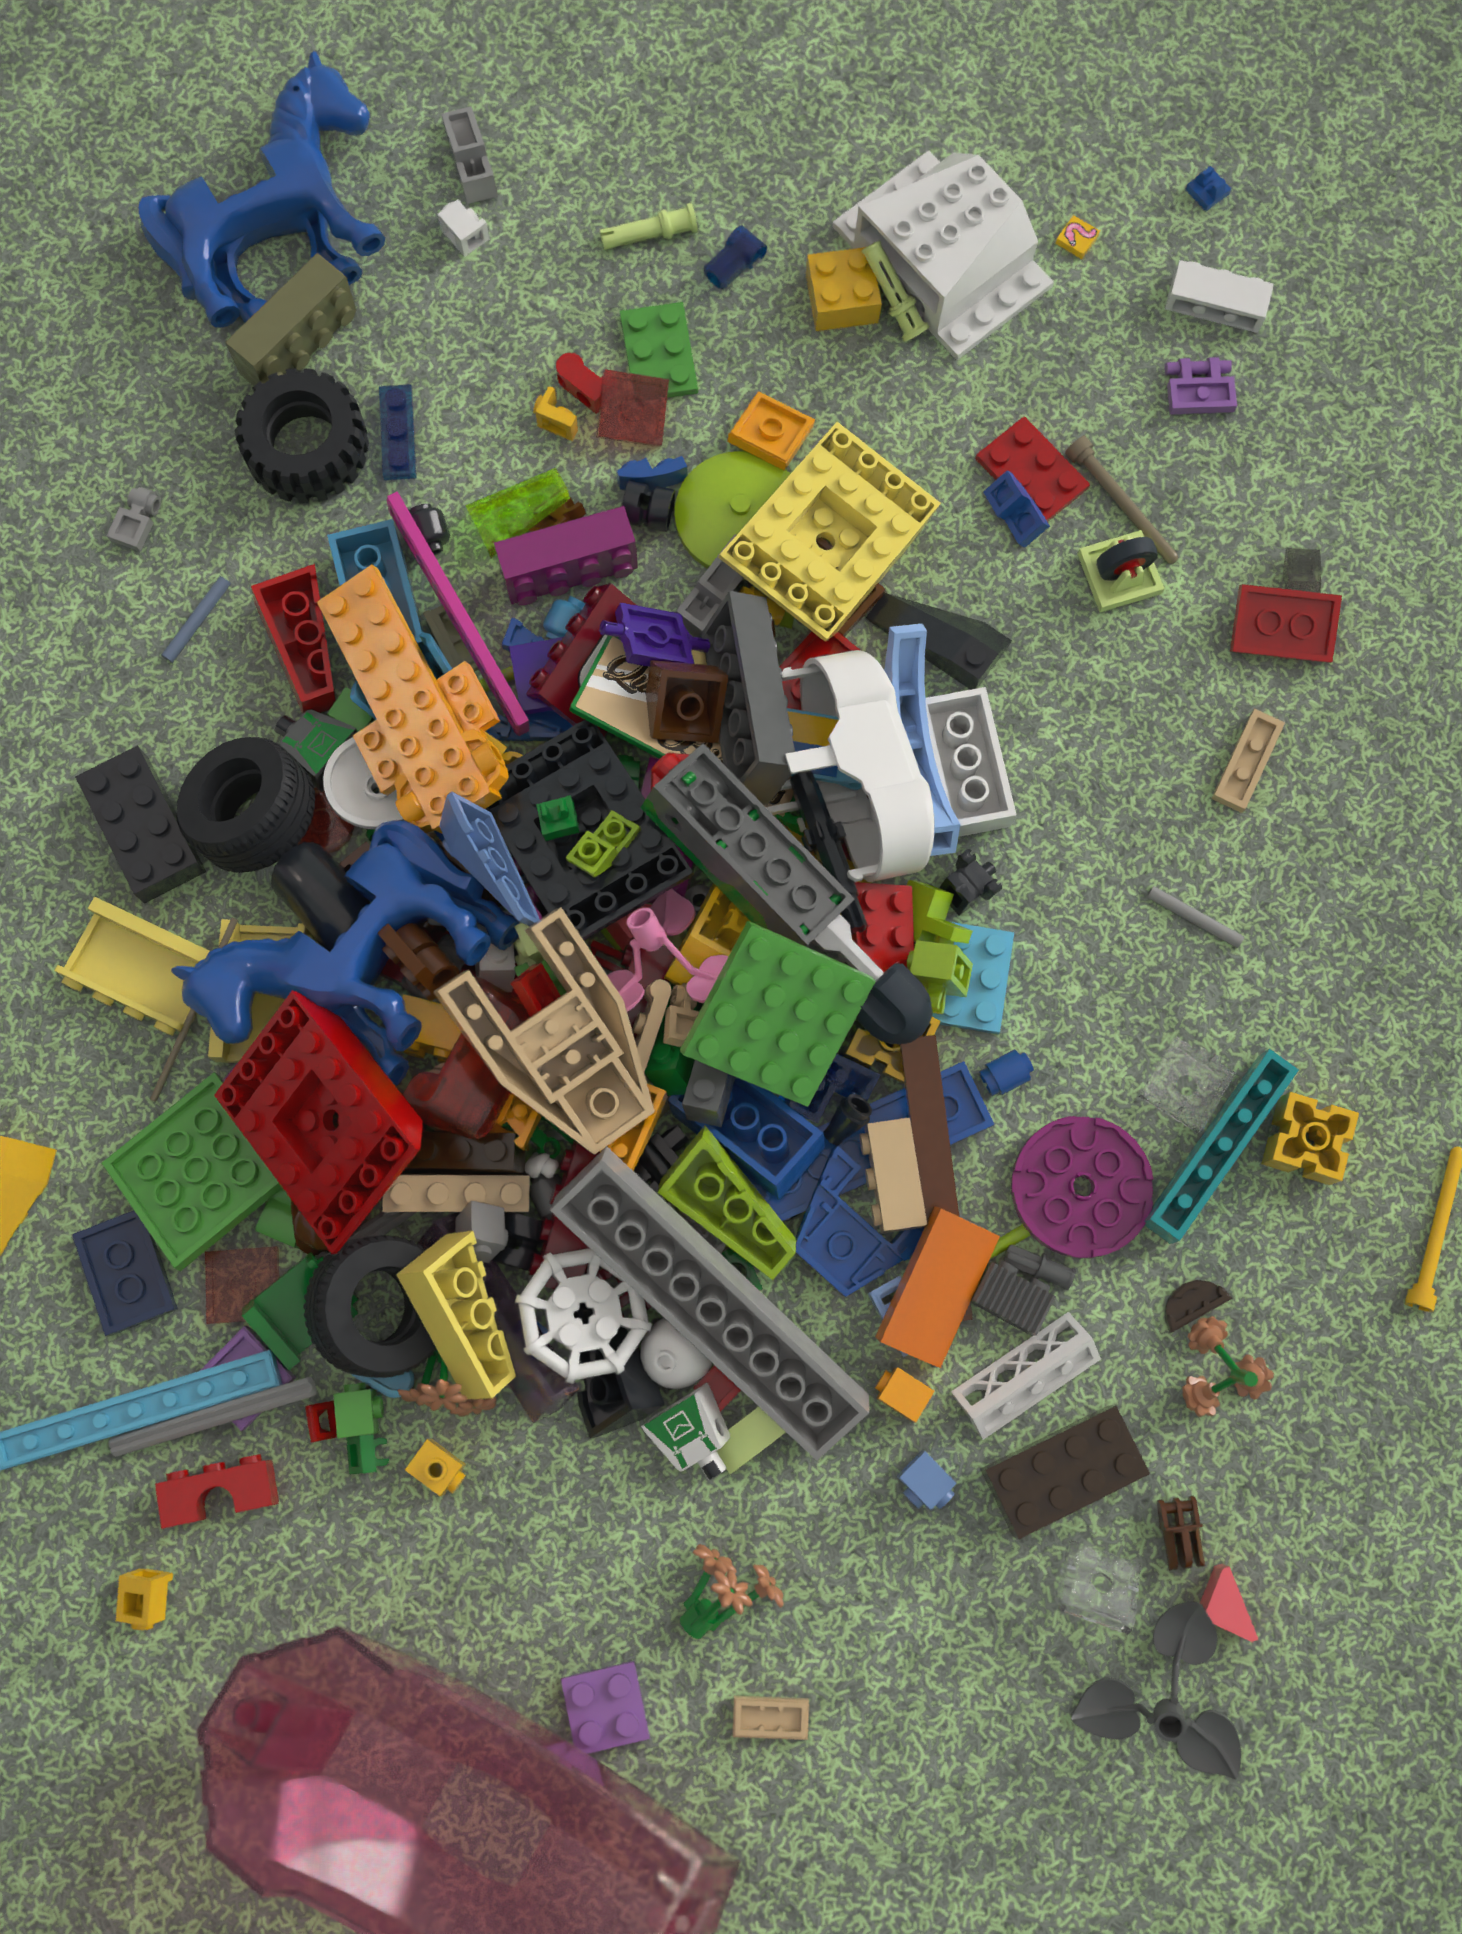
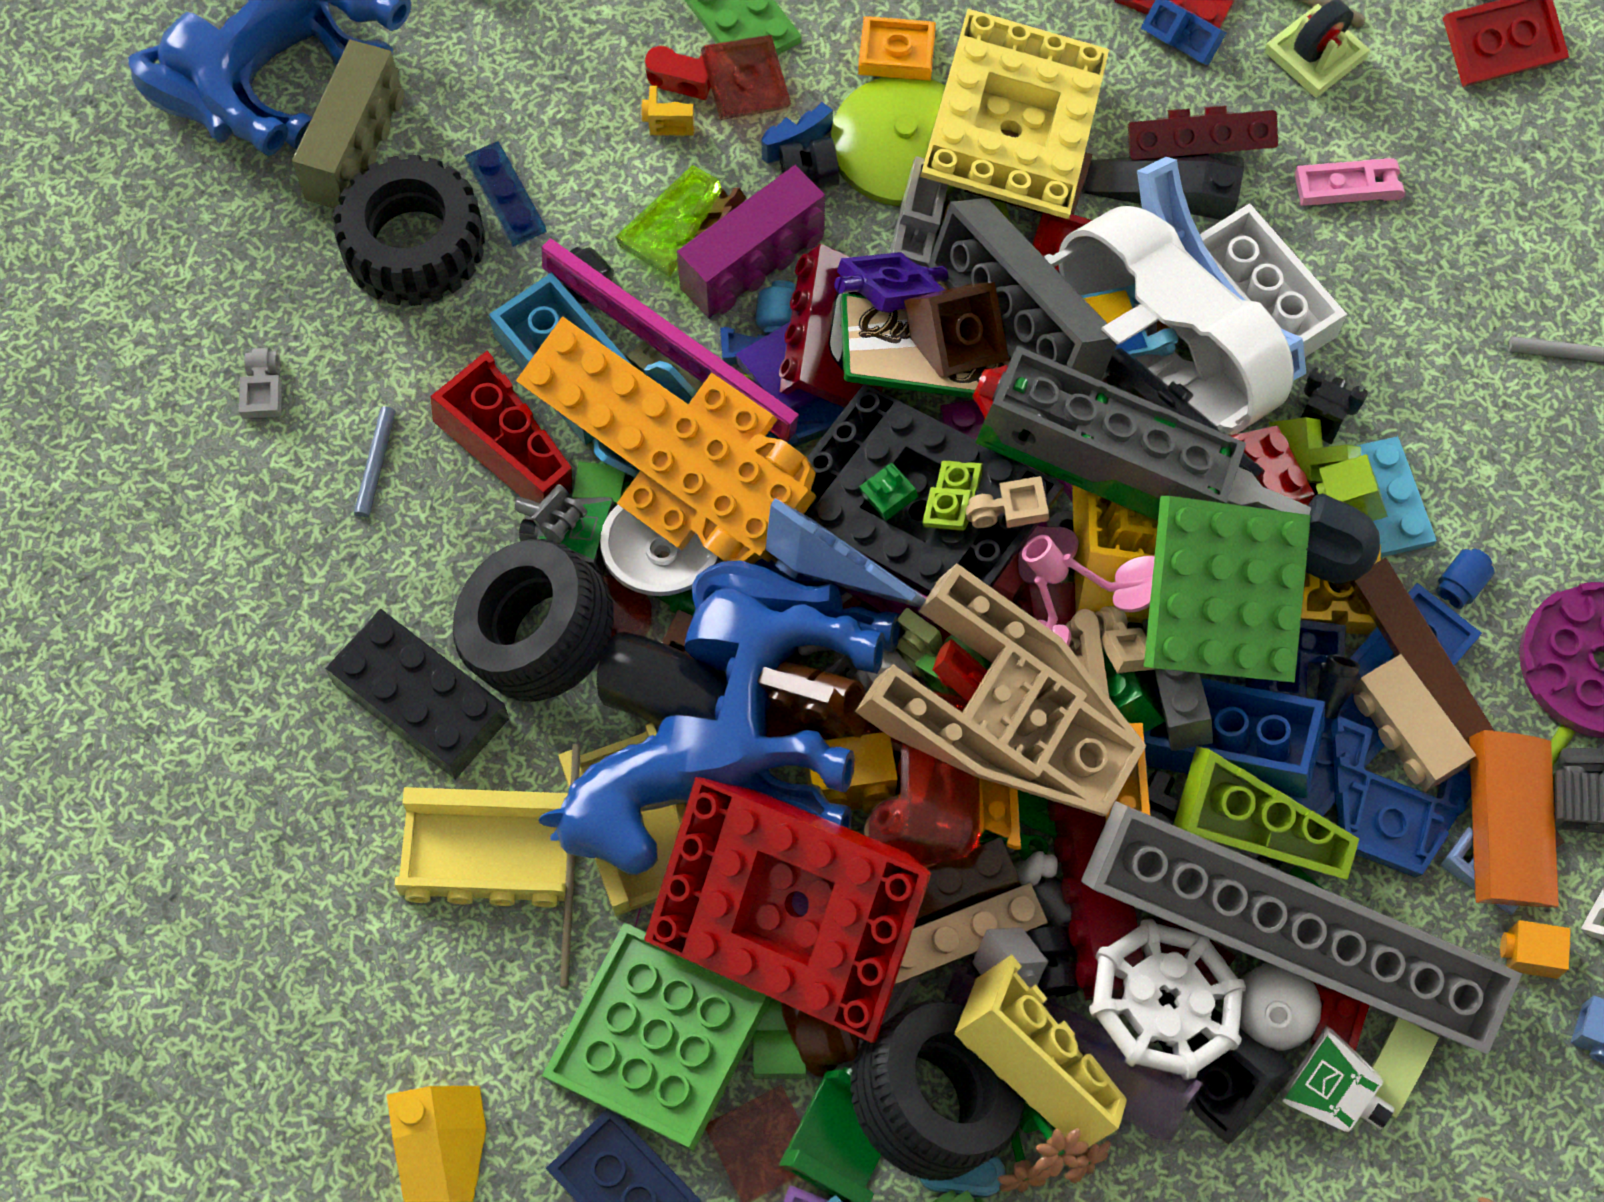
camera: 20 degrees left, 10 degrees down
tan plate [1211,708,1285,813] -> none
none -> dark grey arm [515,484,587,543]
none -> tan plate [966,476,1049,528]
none -> dark red bracket [1128,105,1278,160]
none -> bright pink plate [1295,158,1405,206]

